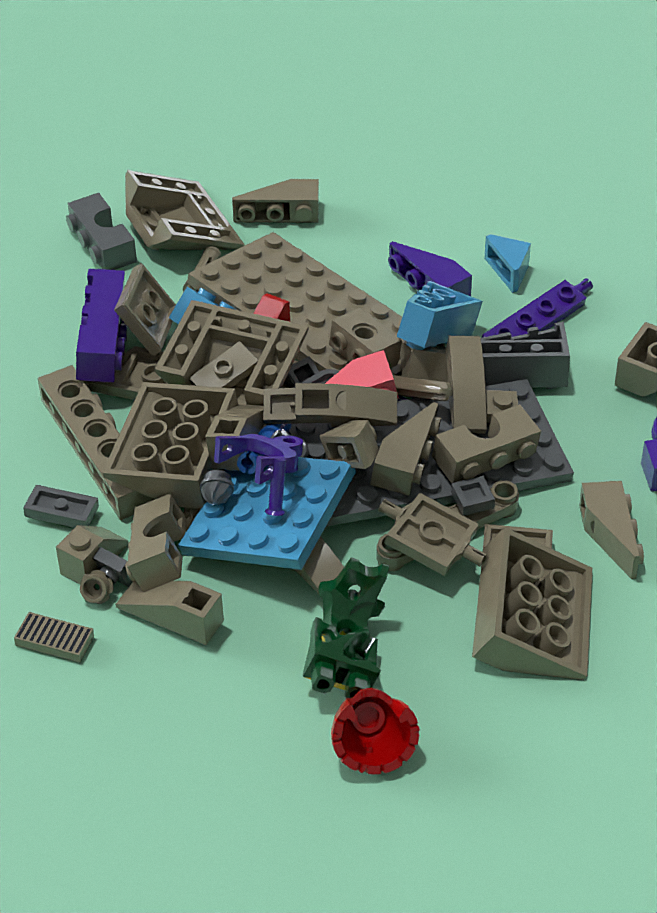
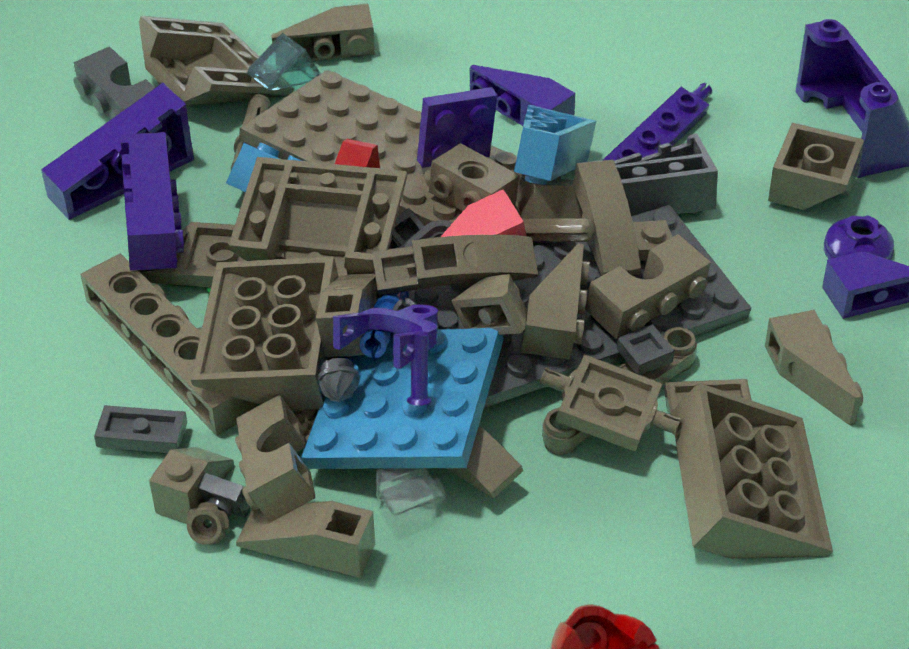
camera: 10 degrees left, 0 degrees up
dark tan tile [14,612,94,663] -> none
dark tan tile [114,263,176,356] -> none
dark tan plate [189,341,258,388] -> none
dark green hips [303,557,389,699] -> none
dark azure slope [484,234,531,293] -> none
none -> dark purple wedge [41,83,194,220]
none -> clear light blue slope [248,33,321,91]
none -> clear slope [376,468,447,541]
none -> dark purple plate [417,87,498,168]

